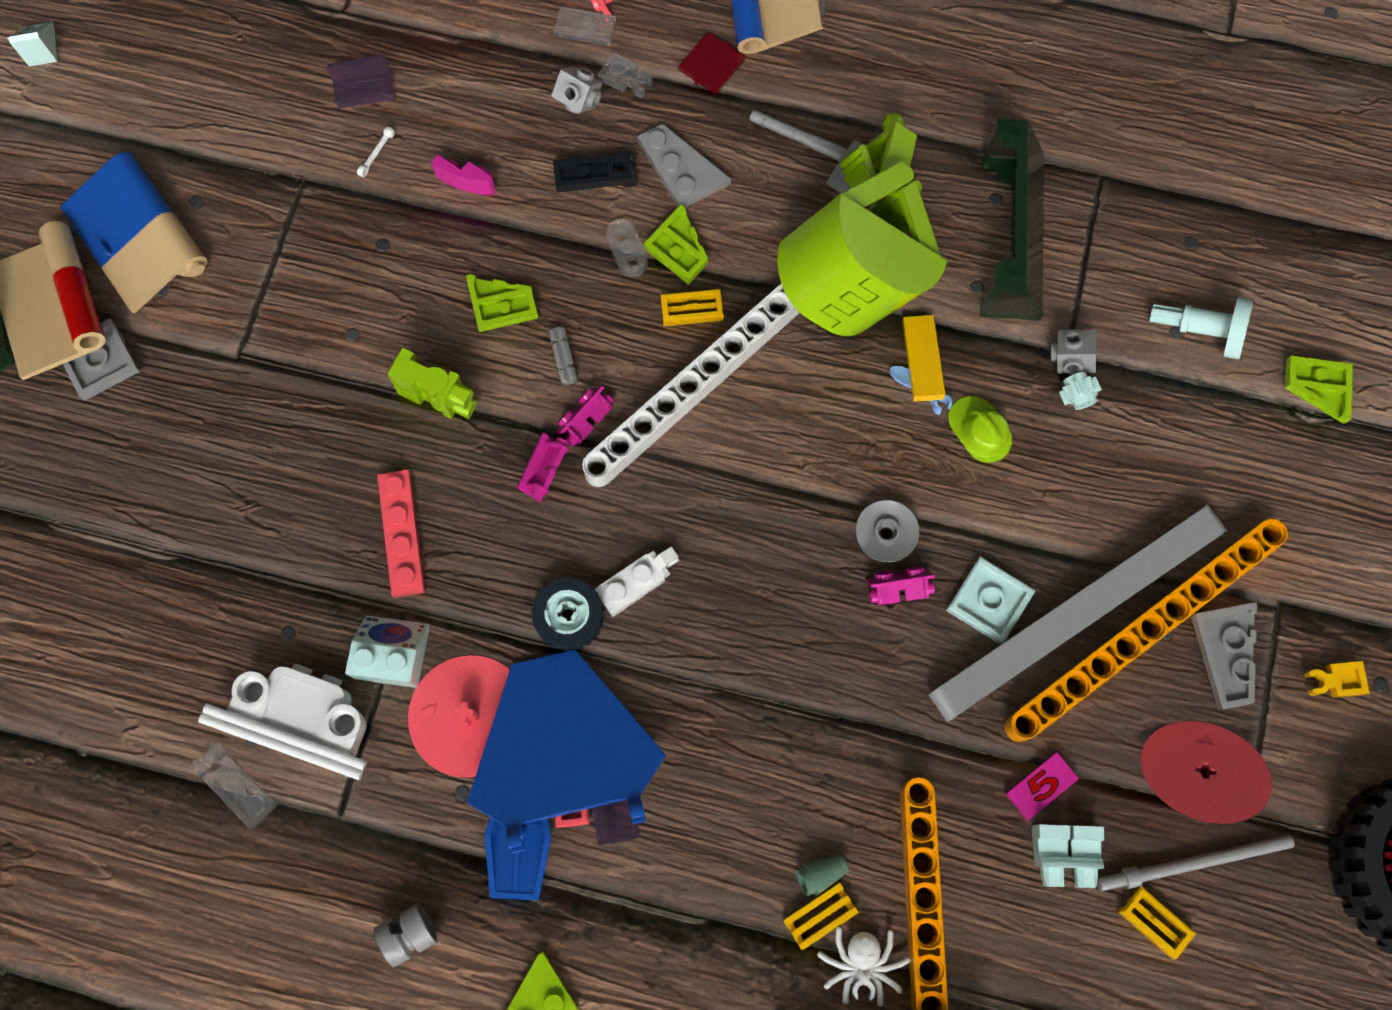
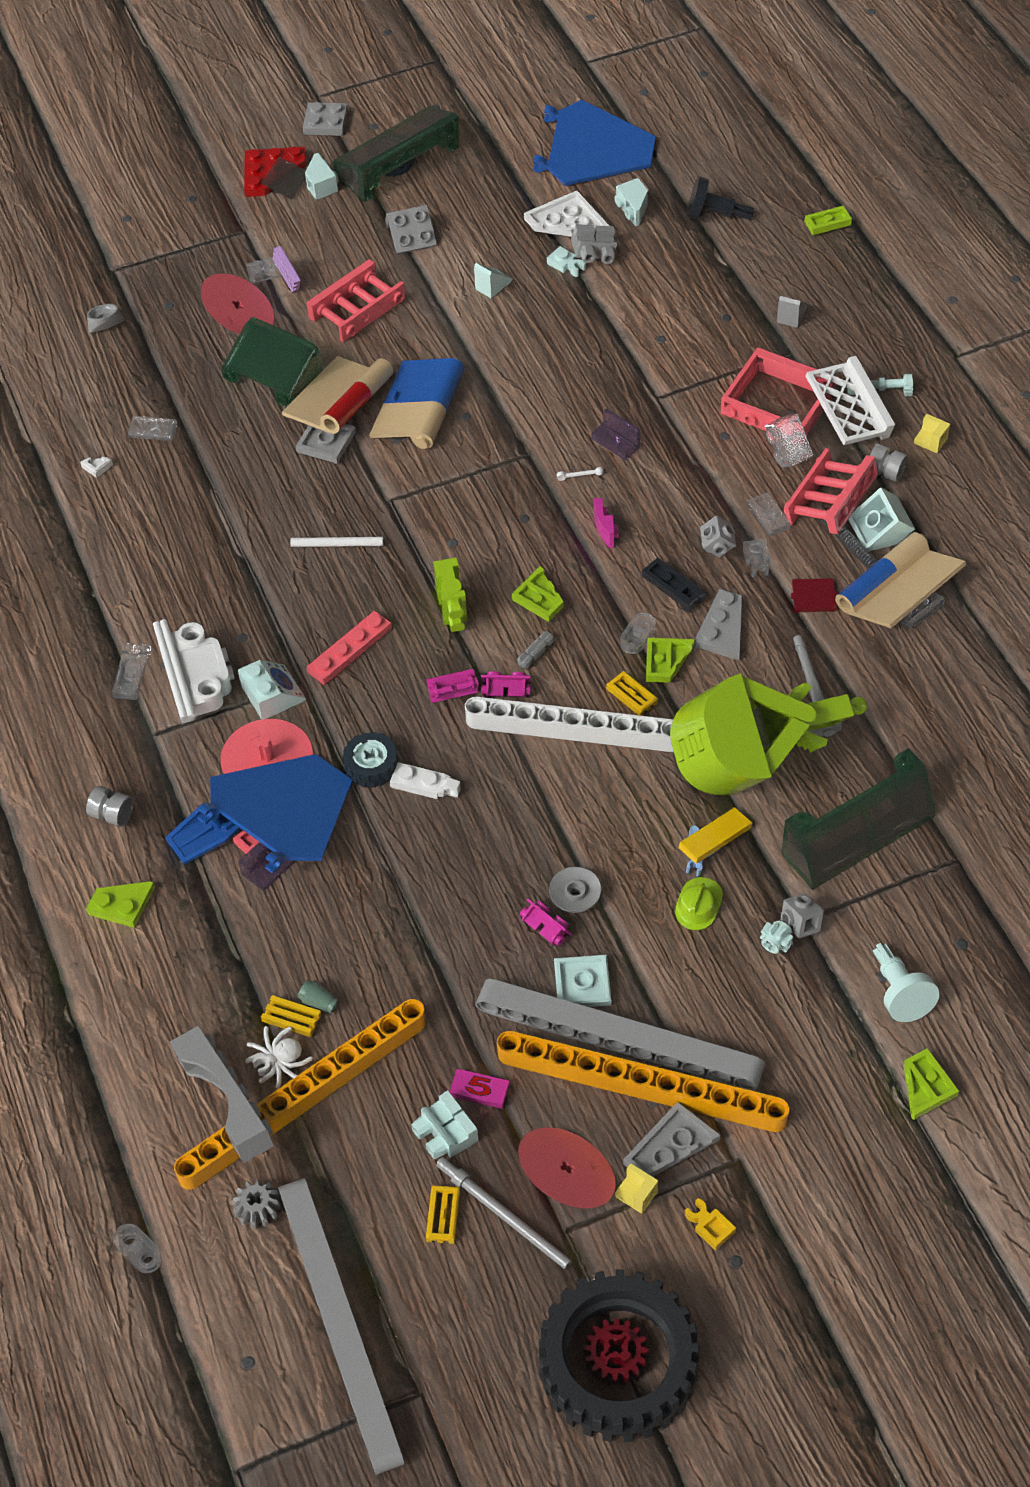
camera: 55 degrees right, 20 degrees down
none -> white bar [290,537,383,547]
none -> light yellow panel [615,1163,658,1214]

